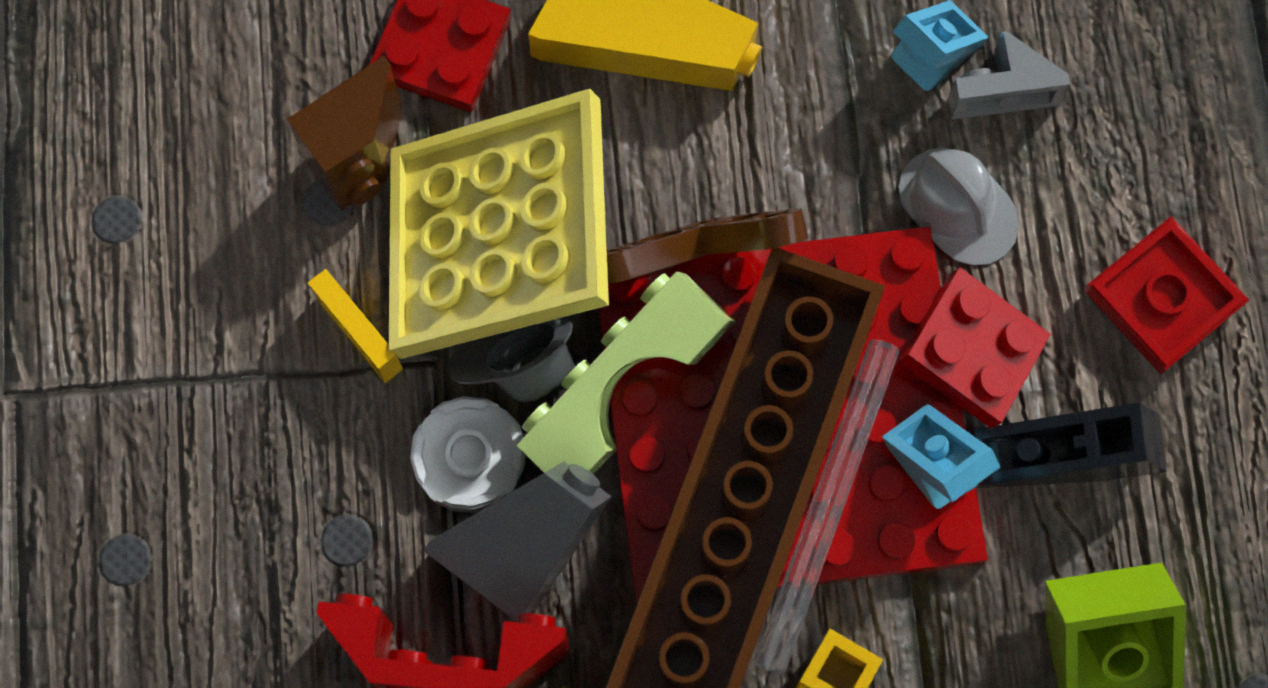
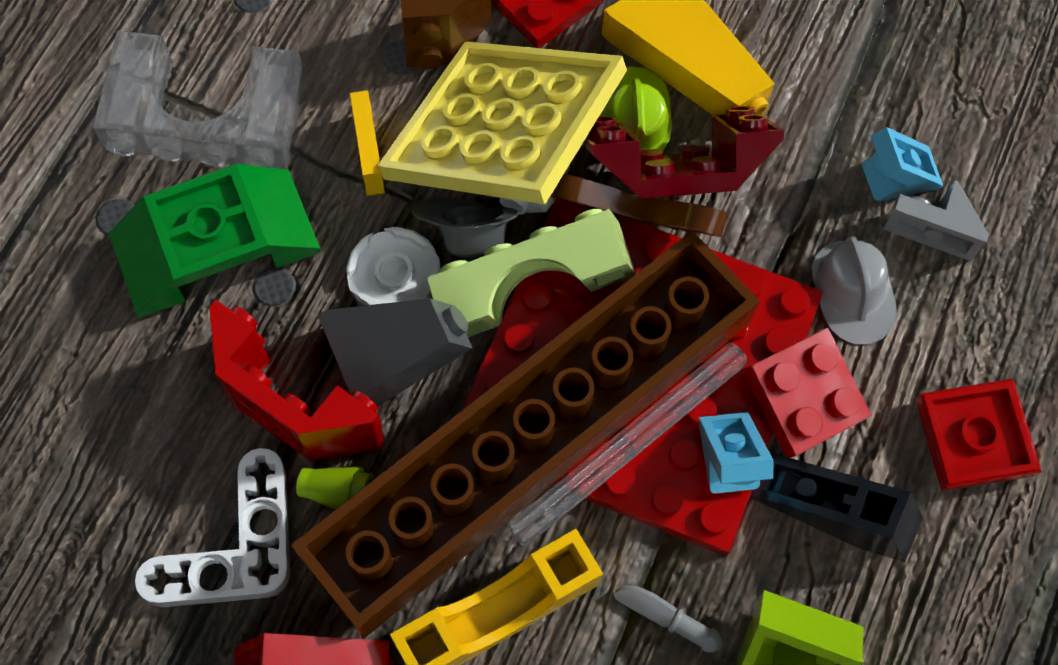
camera: 25 degrees right, 5 degrees down
none -> clear arch [93,31,305,169]
none -> green slope [108,164,321,319]
none -> dark red slope [583,106,784,199]
none -> lime piece [600,66,672,151]
none -> light grey piece [614,585,723,652]

